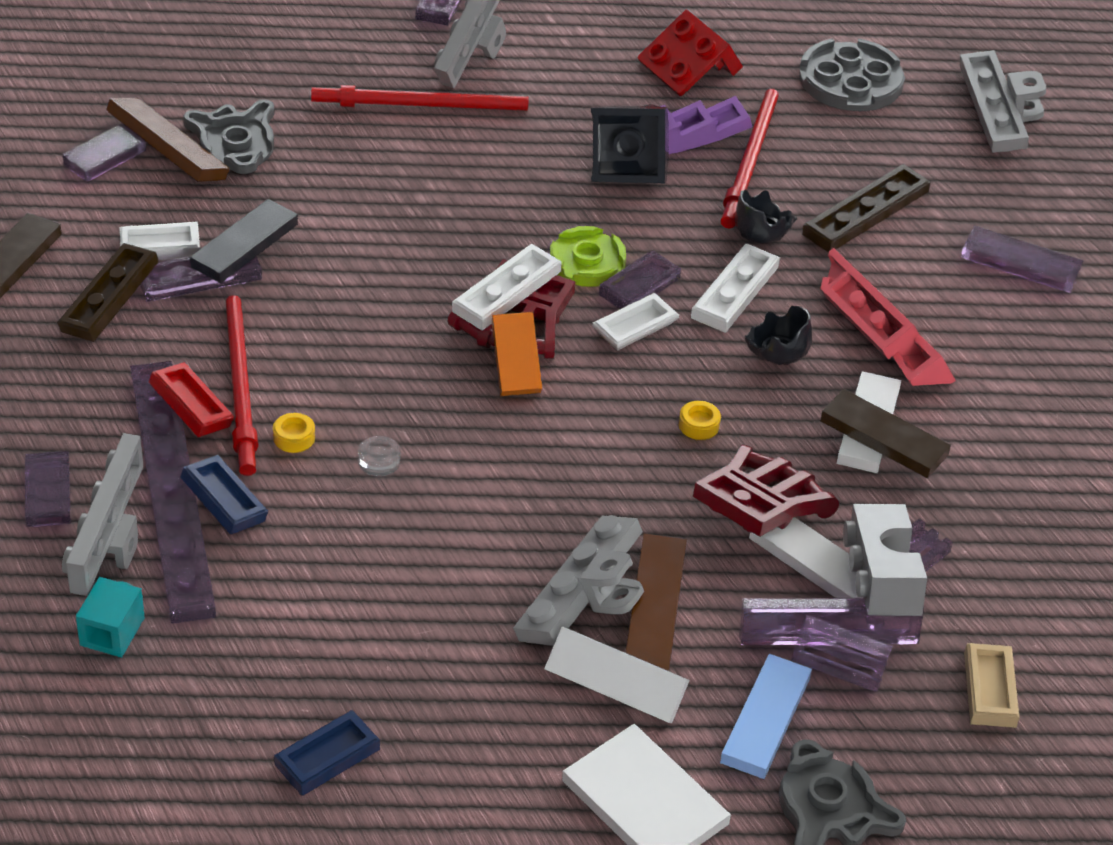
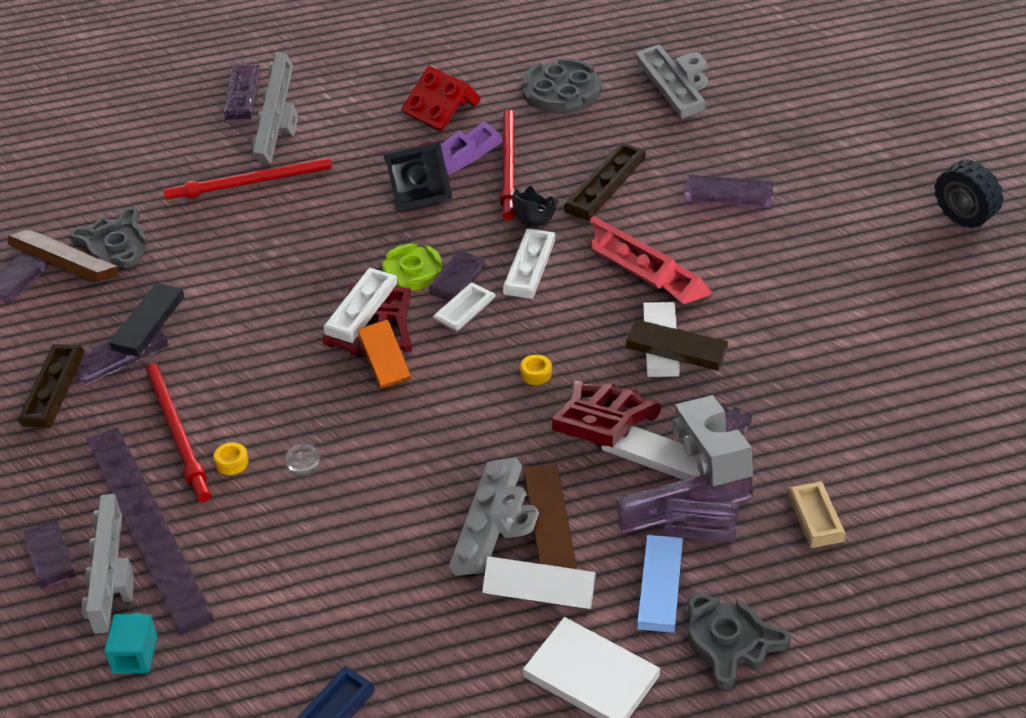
camera: 10 degrees left, 0 degrees up
white tile [119,222,200,260] -> none
red tile [148,362,234,437] -> none
dark blue tile [180,455,268,535] -> none
black hair [745,306,812,365] -> none

